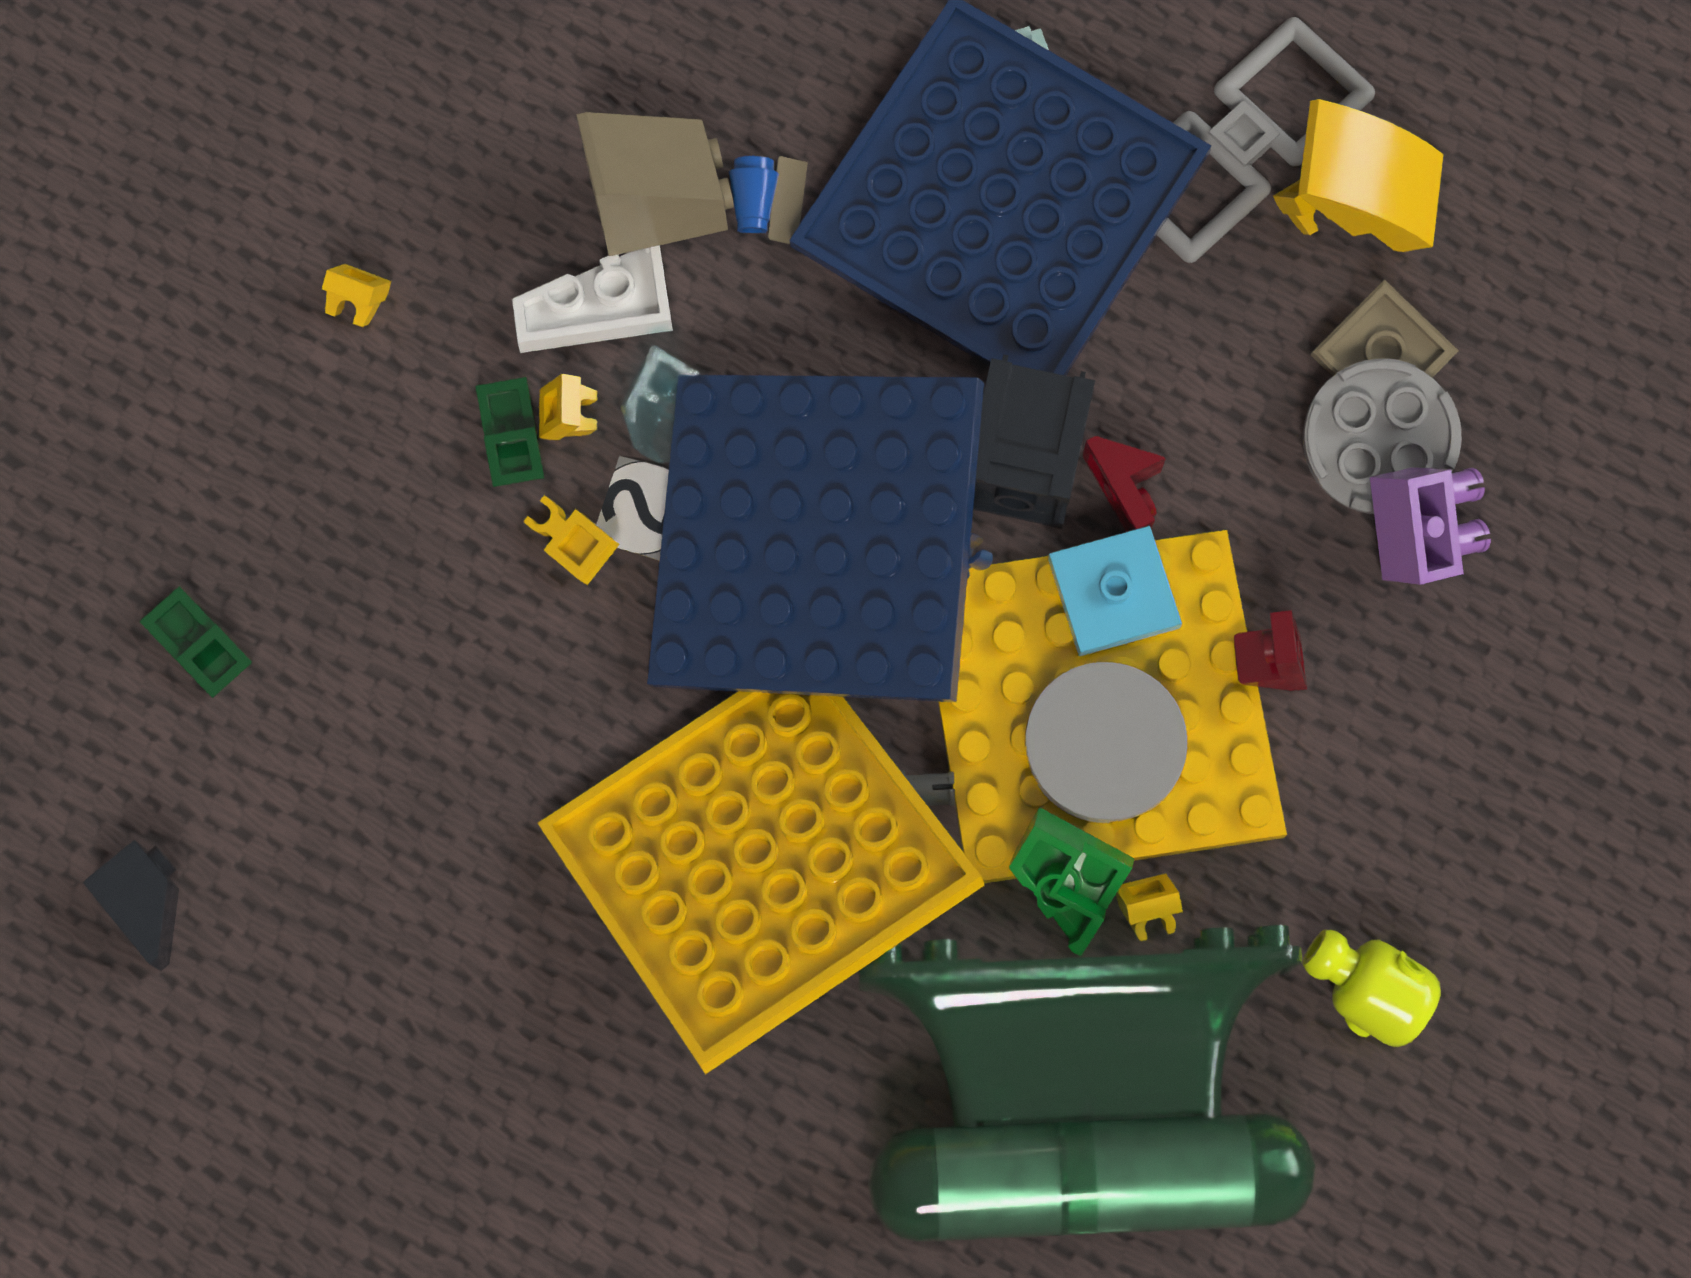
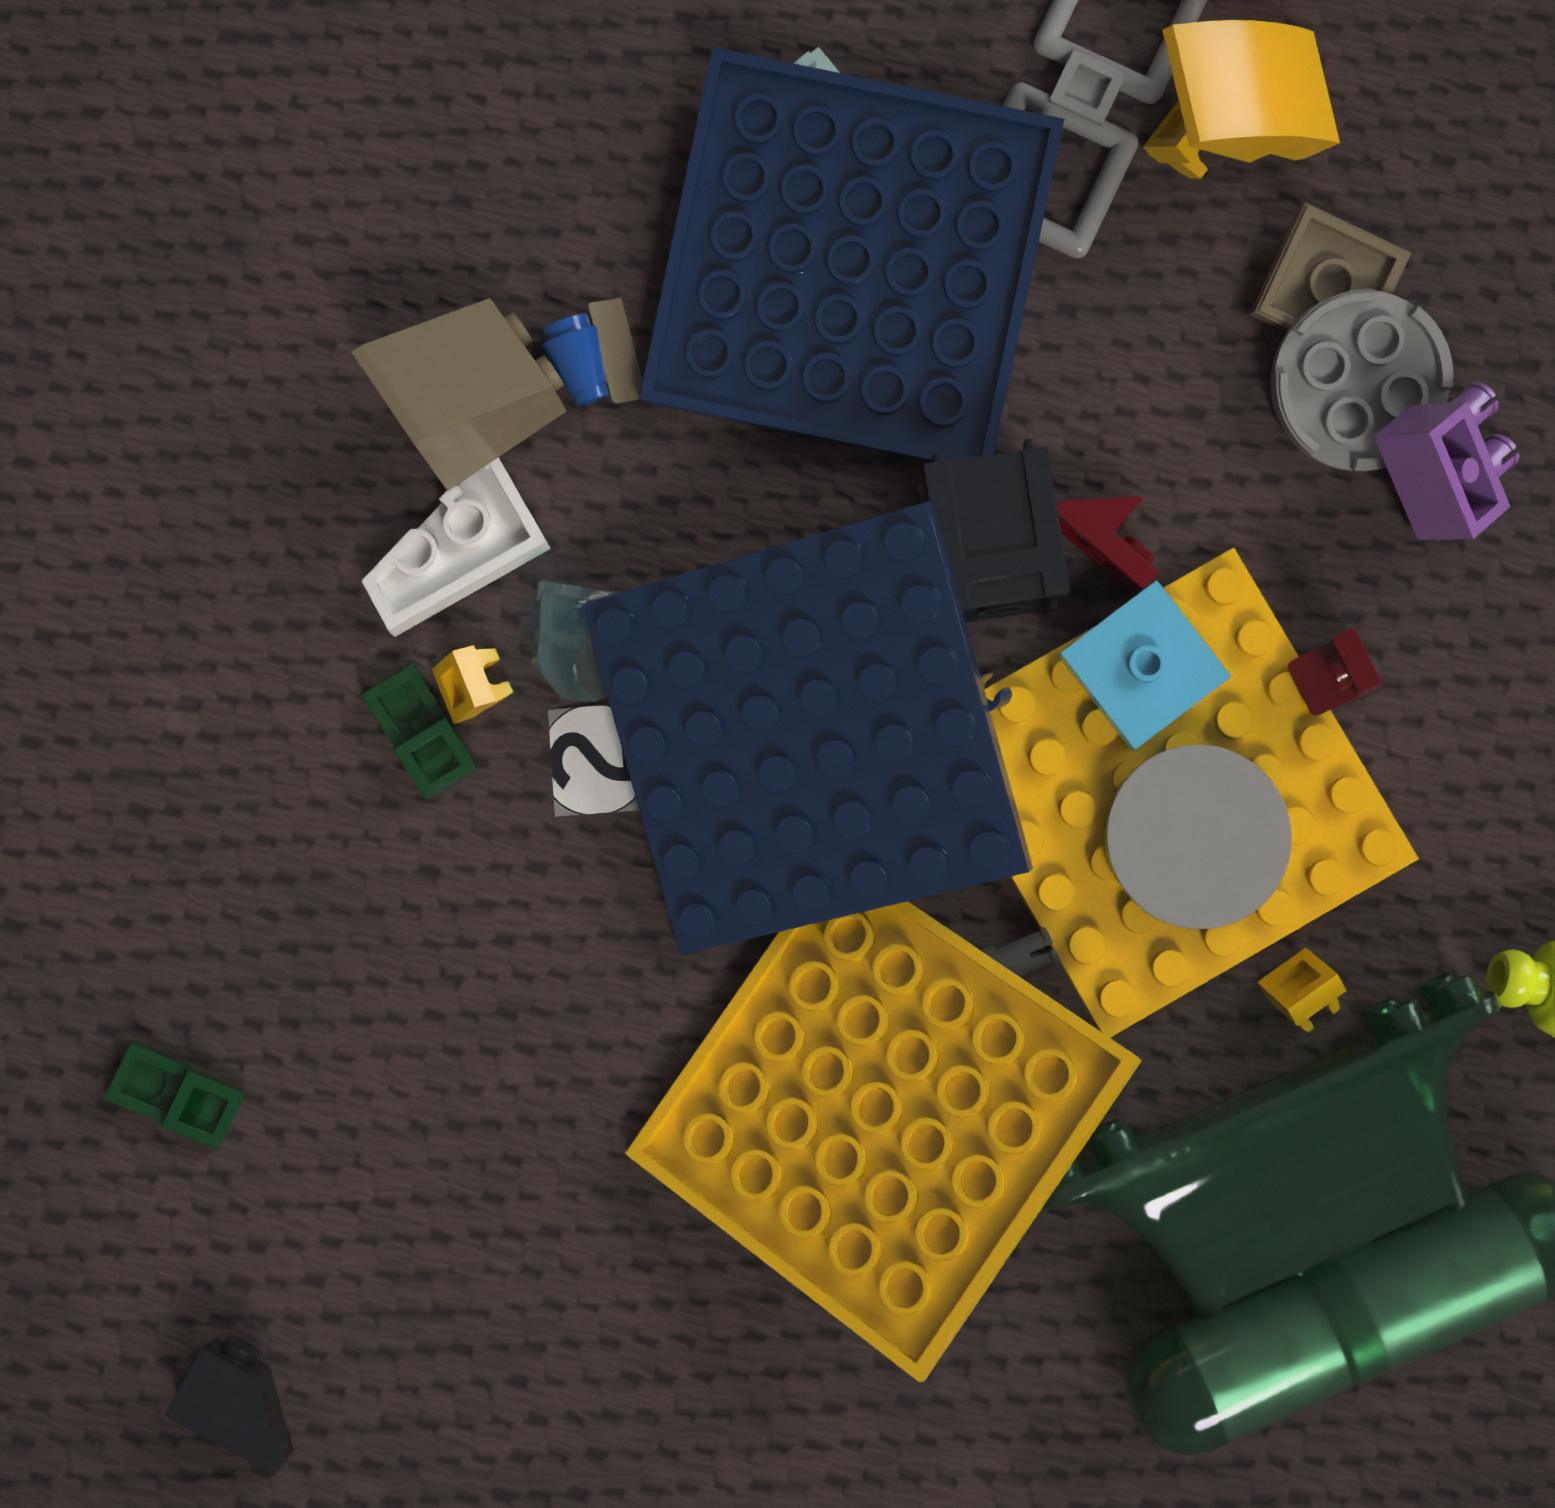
camera: 20 degrees left, 10 degrees up
yellow tile [322,264,392,327] -> none
yellow plate [523,495,620,585] -> none
green slope [1009,807,1134,957] -> none

